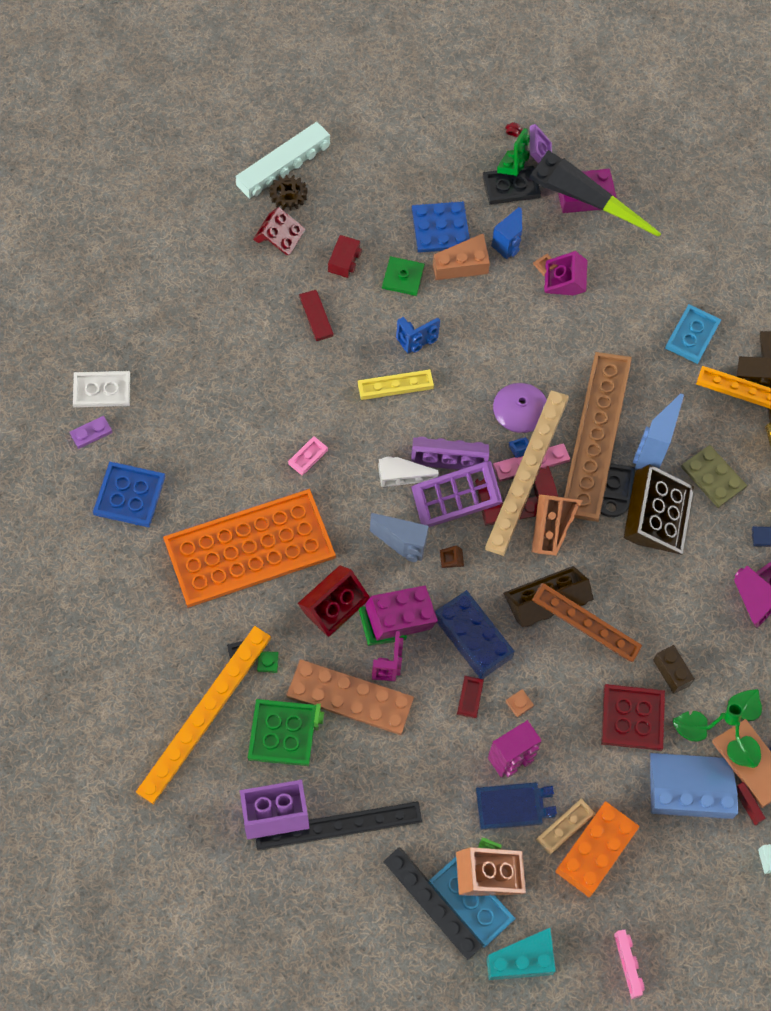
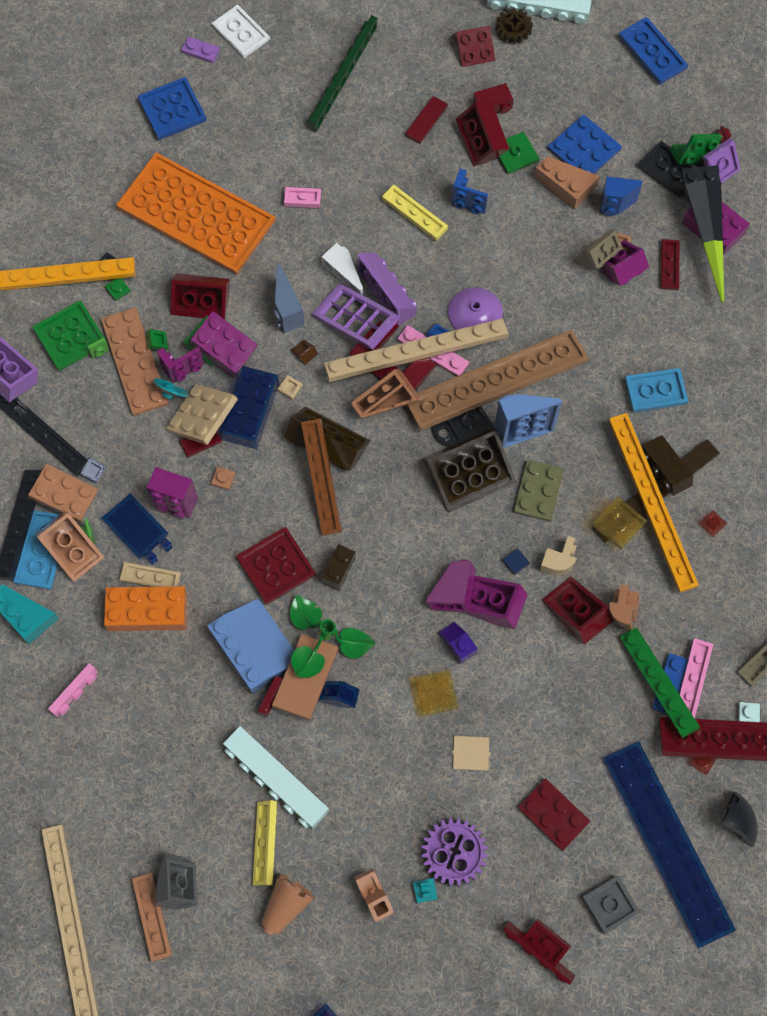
camera: 55 degrees right, 5 degrees up
none -> nougat plate [28,463,98,523]
none -> tile [79,457,106,483]
none -> green plate [146,329,168,350]
none -> teal dish [153,378,189,399]
none -> tan plate [166,384,238,445]
none -> tan tile [277,375,303,400]
none -> dark green plate [308,15,377,132]
none -> dark red slope [456,100,509,167]
none -> dark tan bracket [574,229,623,269]
none -> blue plate [618,17,688,85]
none -> dark red tile [660,239,680,290]

